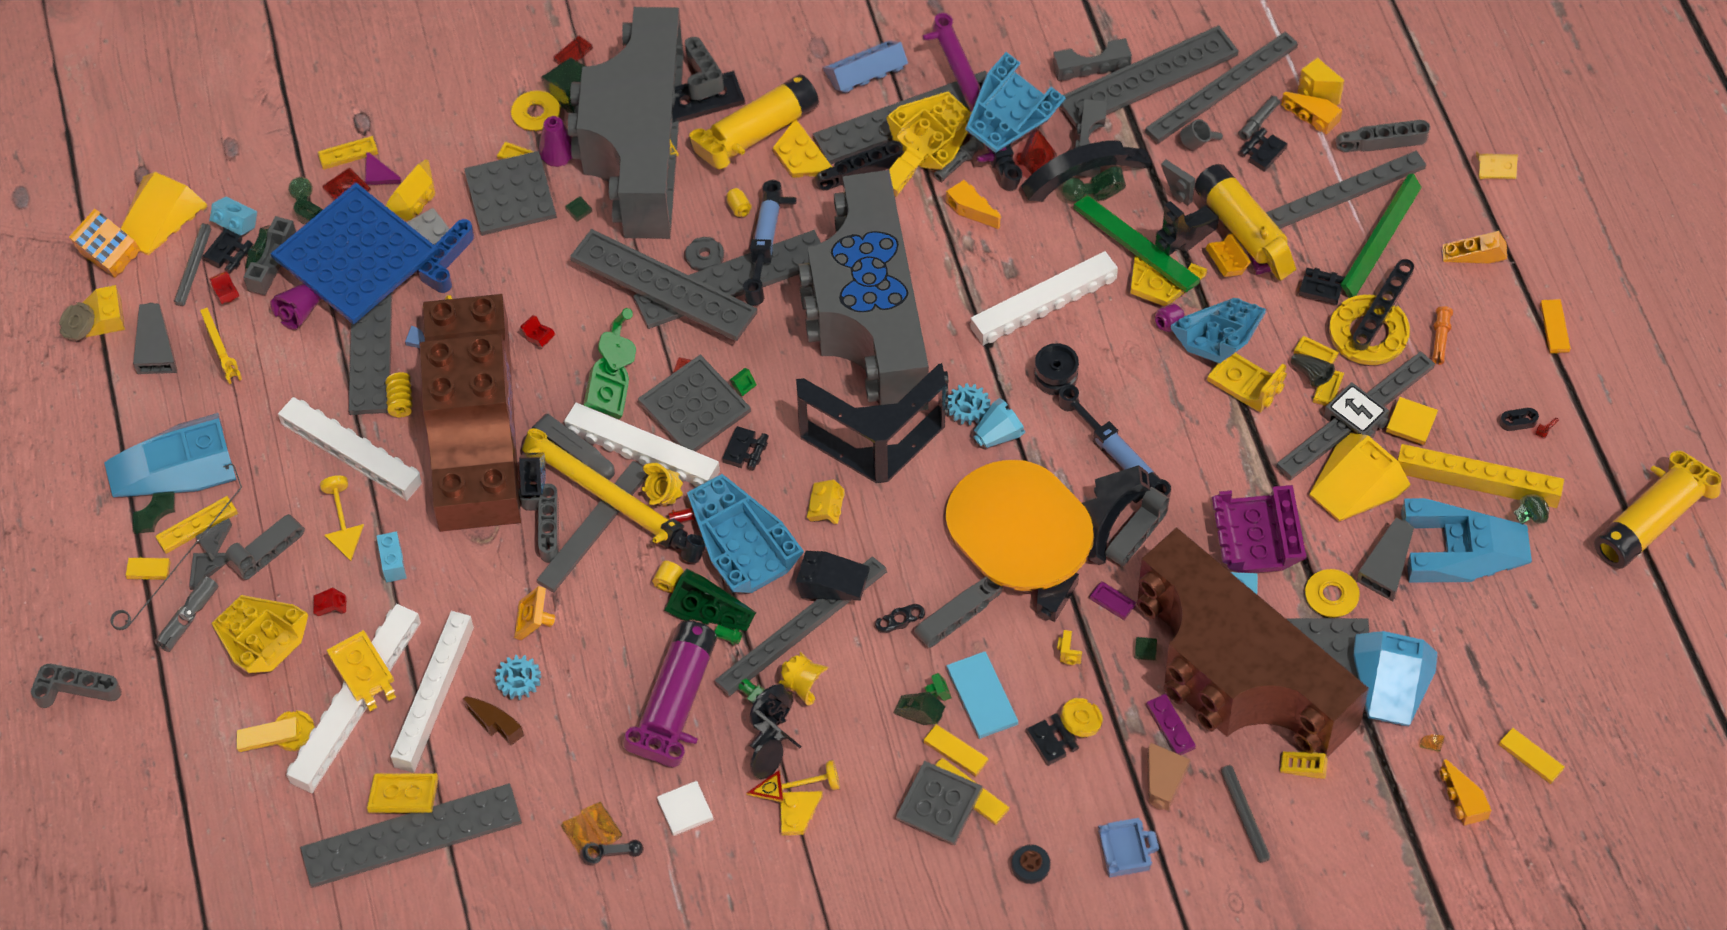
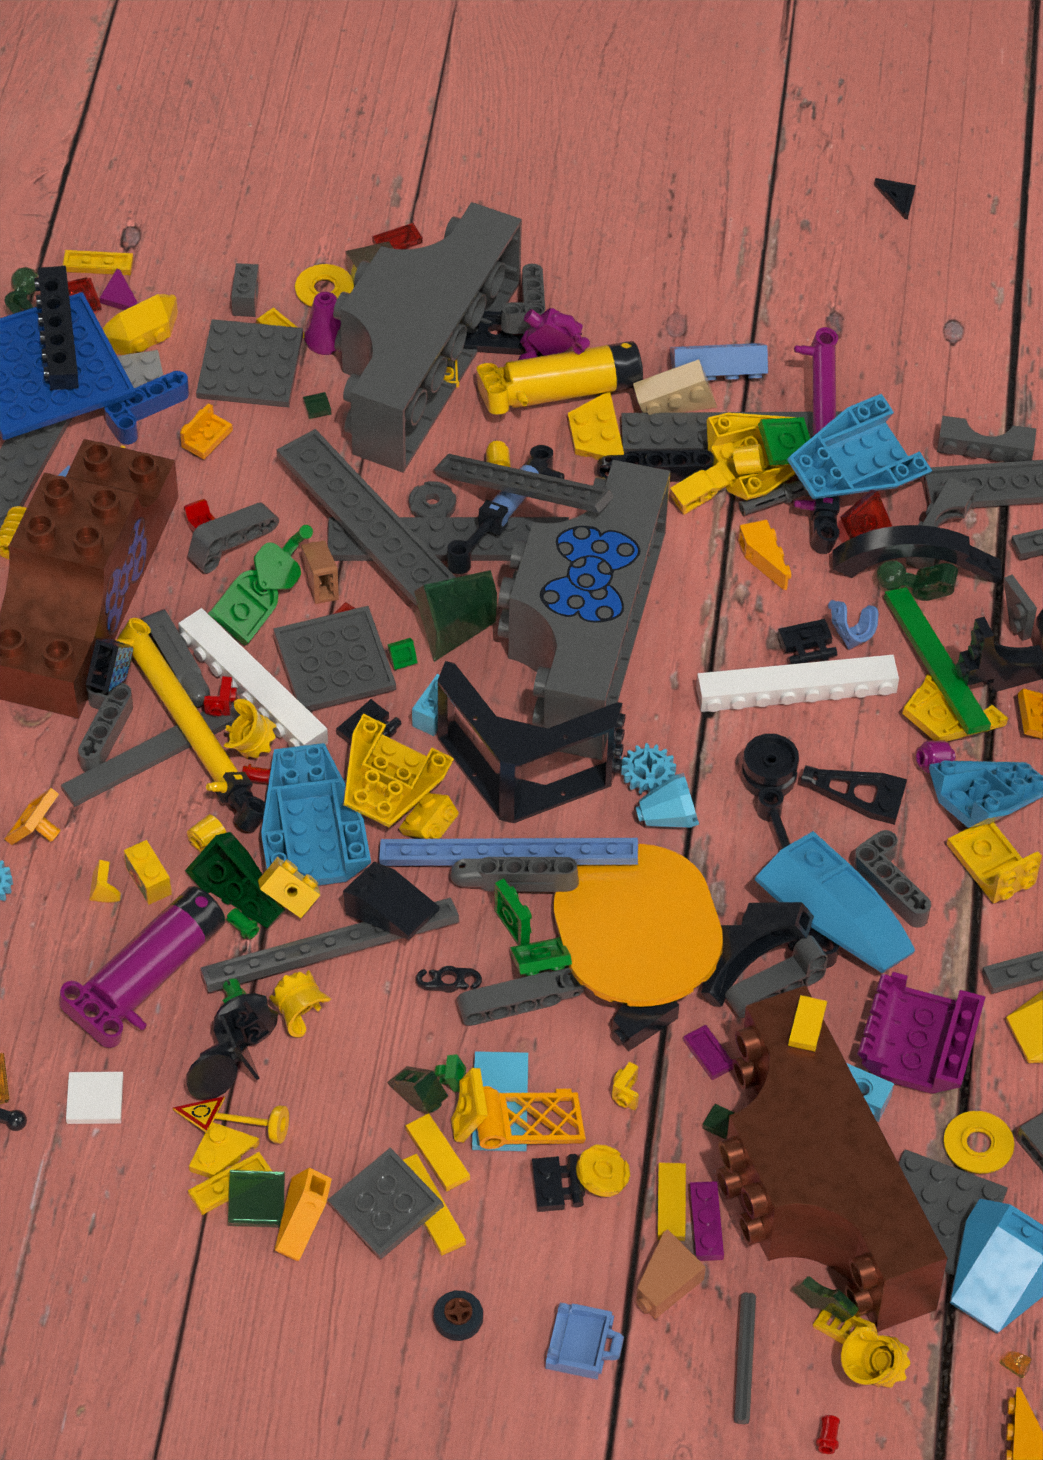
camera: 20 degrees right, 5 degrees down
none -> black brick [34,265,79,391]
none -> yellow tile [89,860,121,903]
none -> yellow brick [123,840,172,905]
none -> light orange bracket [180,403,233,459]
none -> dark grey beam [188,502,279,574]
none -> yellow tile [188,1152,273,1215]
none -> red bracket [204,676,237,716]
none -> clear green tile [227,1170,285,1228]
none -> dark grey brick [231,263,260,317]
none -> yellow brick [258,857,320,918]
none -> light orange slope [274,1167,332,1261]
none -> nougat slope [301,540,339,604]
none -> yellow wedge [343,714,454,827]
none -> medium blue plate [379,838,638,866]
none -> medium azure brick [412,674,440,736]
none -> clear green wedge [414,570,497,662]
none -> dark grey plate [434,454,614,513]
none -> dark grey piece [450,857,579,892]
none -> yellow tile [451,1068,488,1143]
none -> light orange piece [477,1086,586,1149]
none -> green plate [494,879,532,945]
none -> green plate [510,937,572,975]
none -> magenta torso [518,308,590,360]
none -> tan wedge [633,359,717,415]
none -> yellow tile [657,1162,686,1241]
none -> yellow piece [733,444,765,476]
none -> dark azure wedge [754,831,915,973]
none -> green plate [758,417,810,465]
none -> black plate [777,619,838,665]
none -> yellow tile [788,995,827,1052]
none -> tile [792,1276,859,1323]
none -> black plate [800,765,907,825]
none -> red pin [816,1415,840,1454]
none -> medium blue helmet [828,600,879,650]
none -> yellow hat [841,1327,910,1388]
none -> dark grey beam [853,830,931,928]

